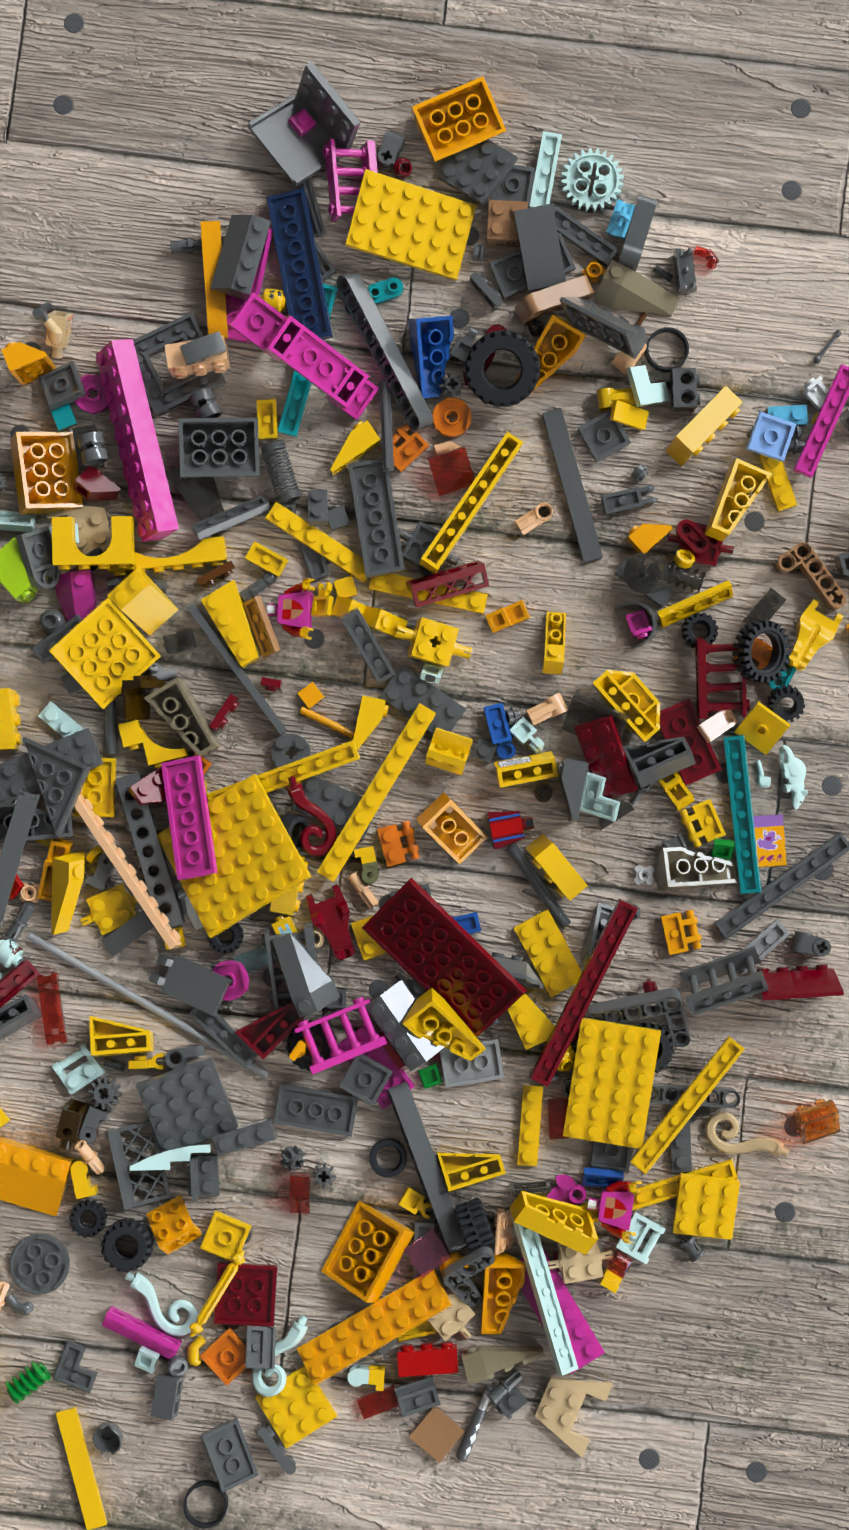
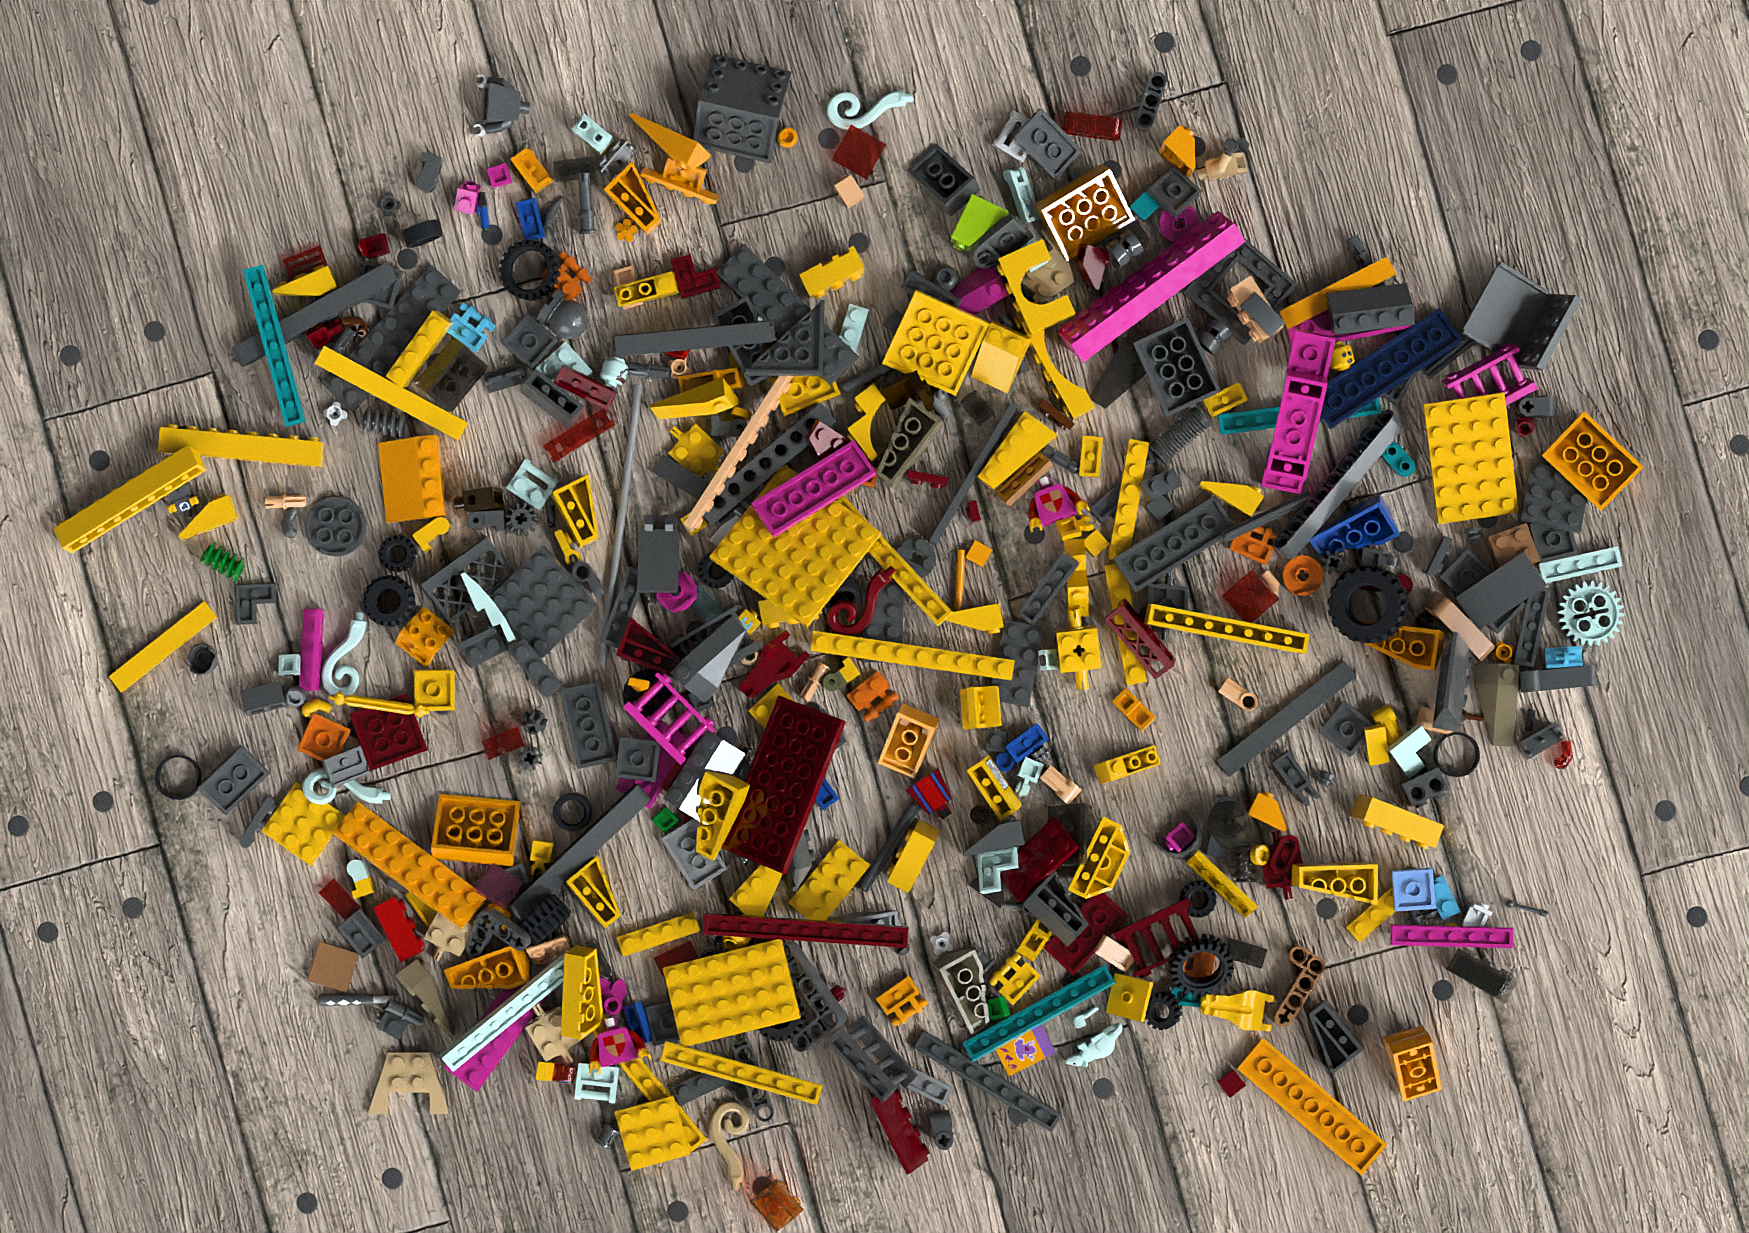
camera: 70 degrees right, 0 degrees up
light nougat axle [74,1140,105,1174] -> none
dark grey plate [191,495,271,540] -> none
dark pink plate [288,109,316,137] -> none

